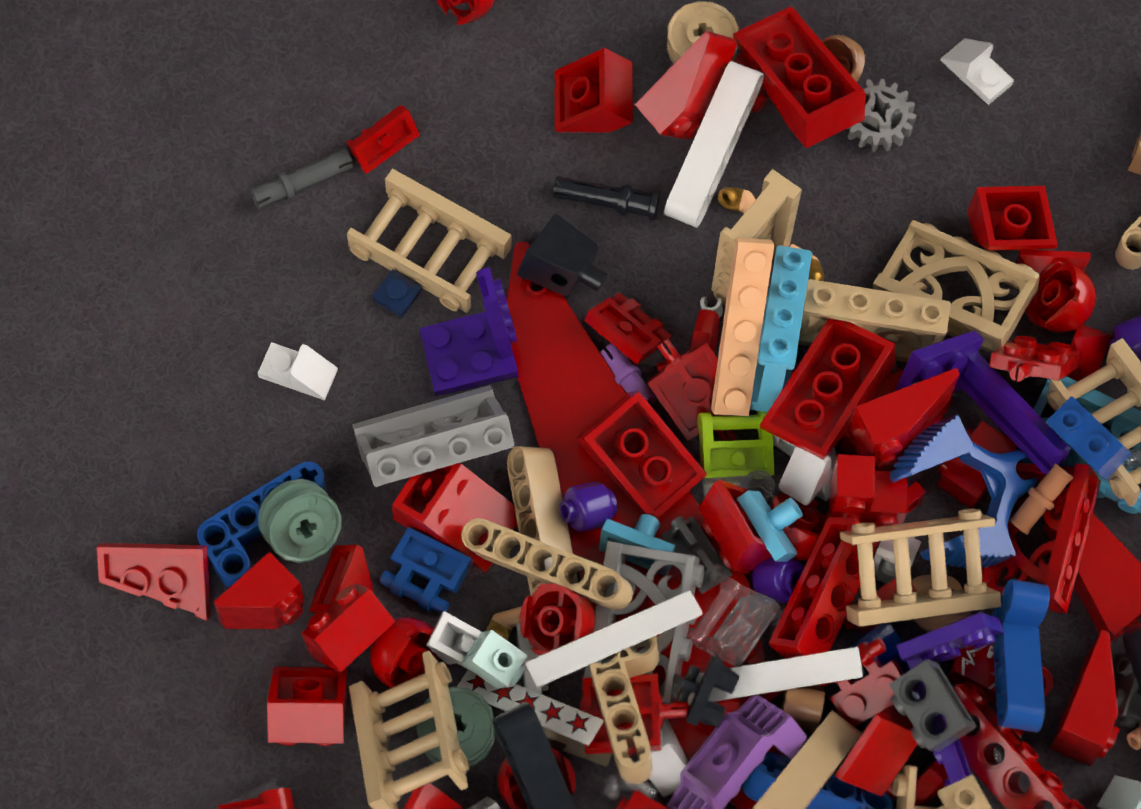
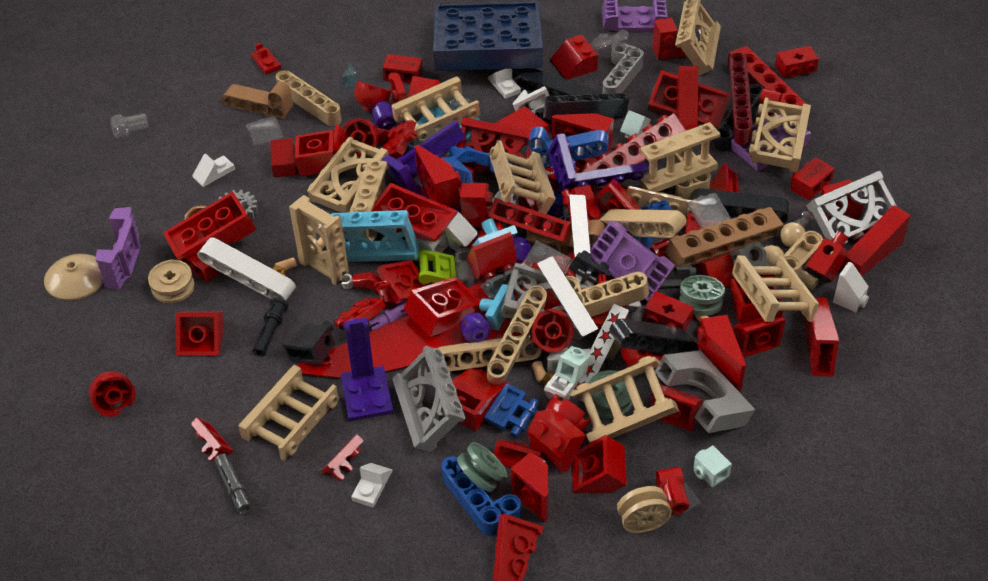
camera: 85 degrees left, 20 degrees down
dark blue plate [373,269,422,318] -> none
slope [635,31,737,140] -> none
light nougat plate [711,238,774,416] -> none
dark grey brick [889,660,977,752] -> none
nougat pin [1009,463,1074,534] -> none
blue brick [1046,396,1132,480] -> none
none -> clear piece [246,116,284,147]
none -> red brick [270,138,297,177]
none -> plate [321,434,364,481]
none -> tan wheel [617,486,672,533]

